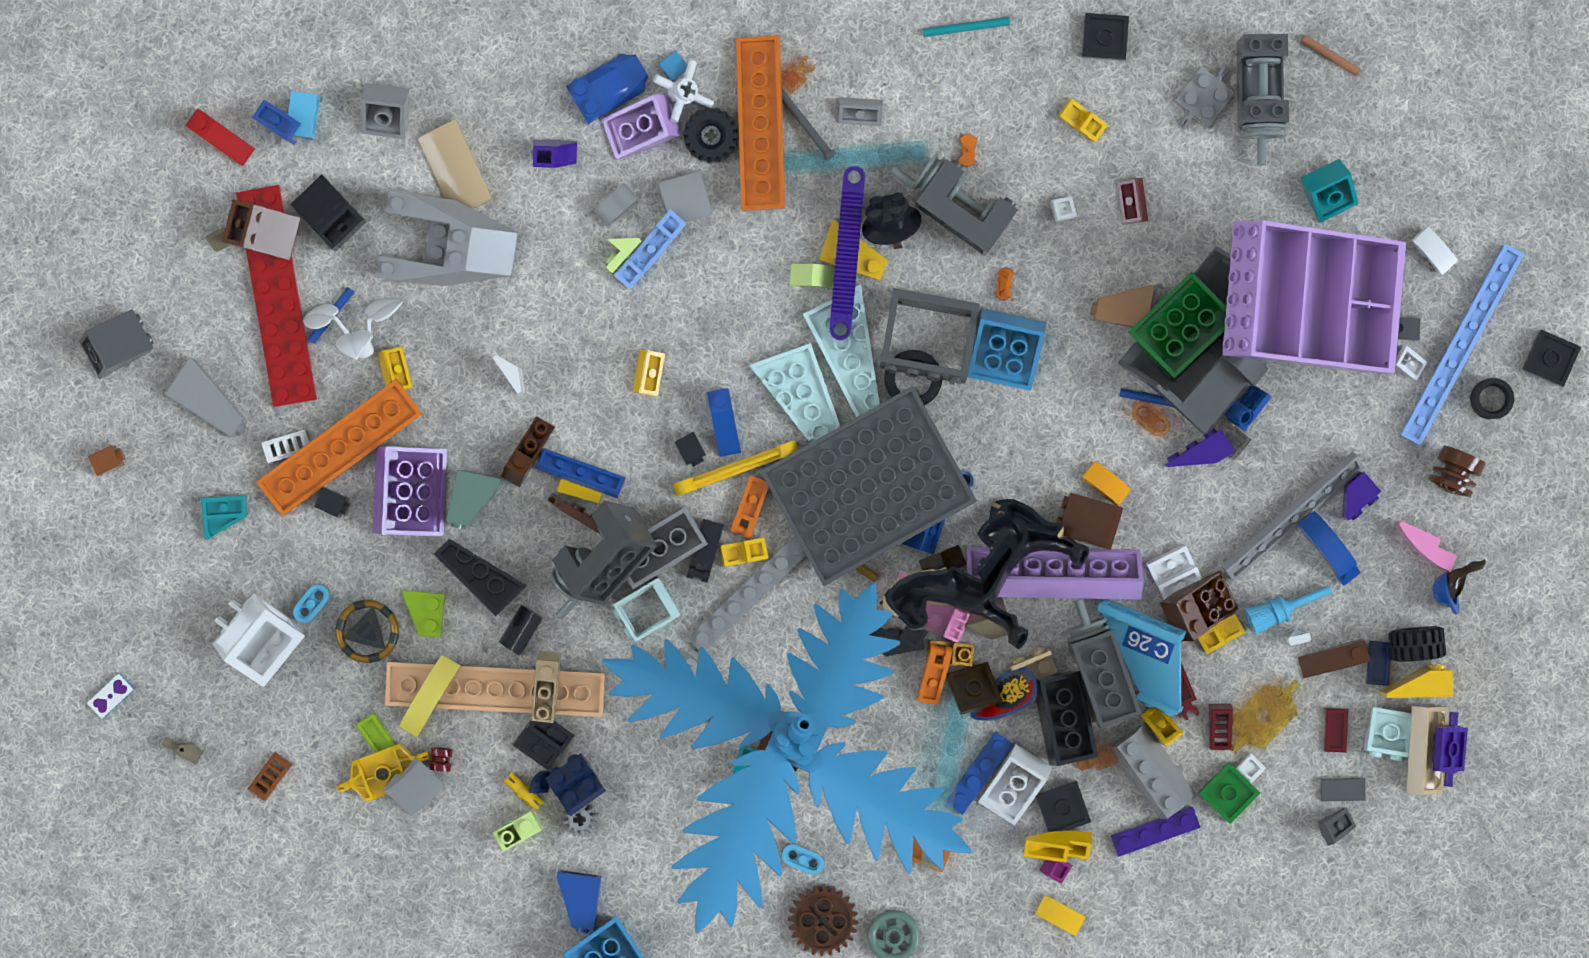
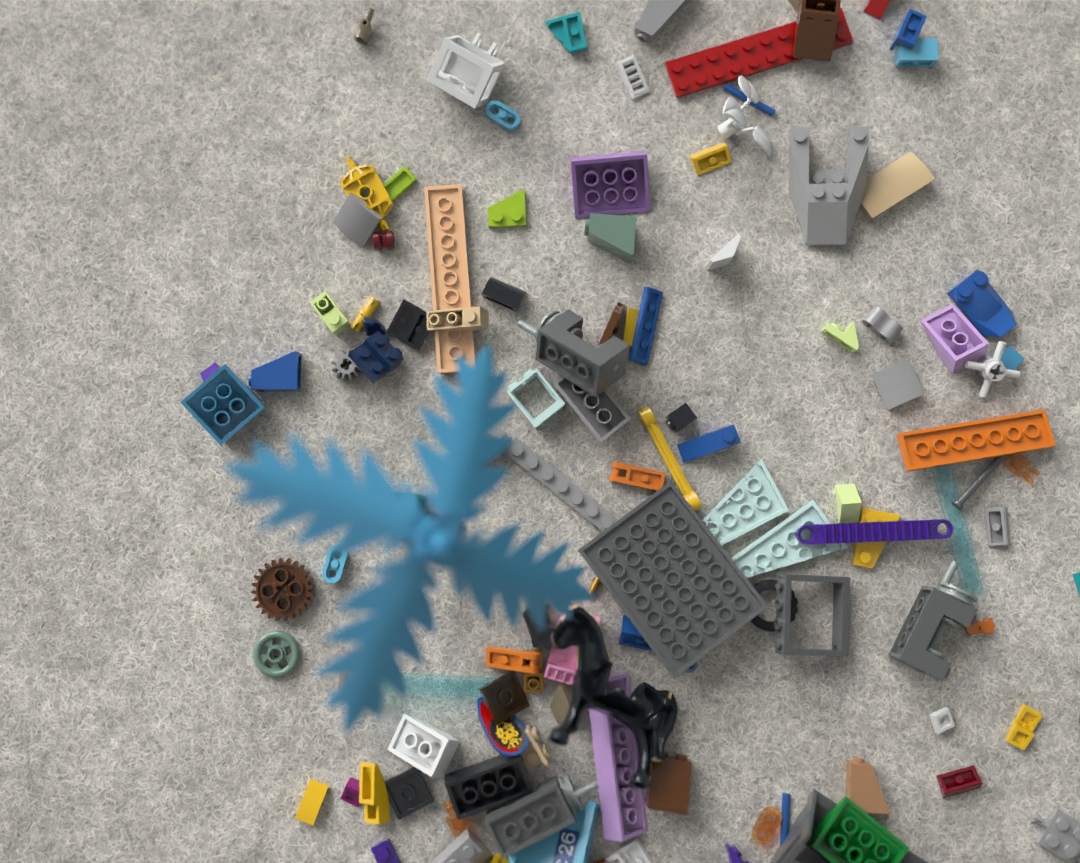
camera: 85 degrees right, 5 degrees down
dark orange slope [248,752,293,801] -> none
orange plate [256,378,423,517] -> none
black slope [291,174,367,251] -> none
black brick [314,487,350,518] -> none
piece [335,599,399,663] -> none
light grey slope [361,83,409,139] -> none
light yellow slope [399,654,461,737] -> none
black wedge [434,539,527,617] -> none
reddish brown slope [501,416,555,487] -> none
dark purple slope [532,139,577,168] -> none
light blue slope [614,209,687,289] -> none
yellow slope [632,349,665,397] -> none
black bush [683,107,738,164] -> none
black plate [687,519,724,583] -> none
yellow slope [719,537,769,567] -> none
black piece [862,192,922,249] -> none
dark brown slope [919,544,966,571] -> none
blue plate [945,732,1014,815] -> none
dark azure slope [968,308,1046,391] -> none
orange piece [996,267,1014,301] -> none
light orange slope [1082,461,1131,506] -> none

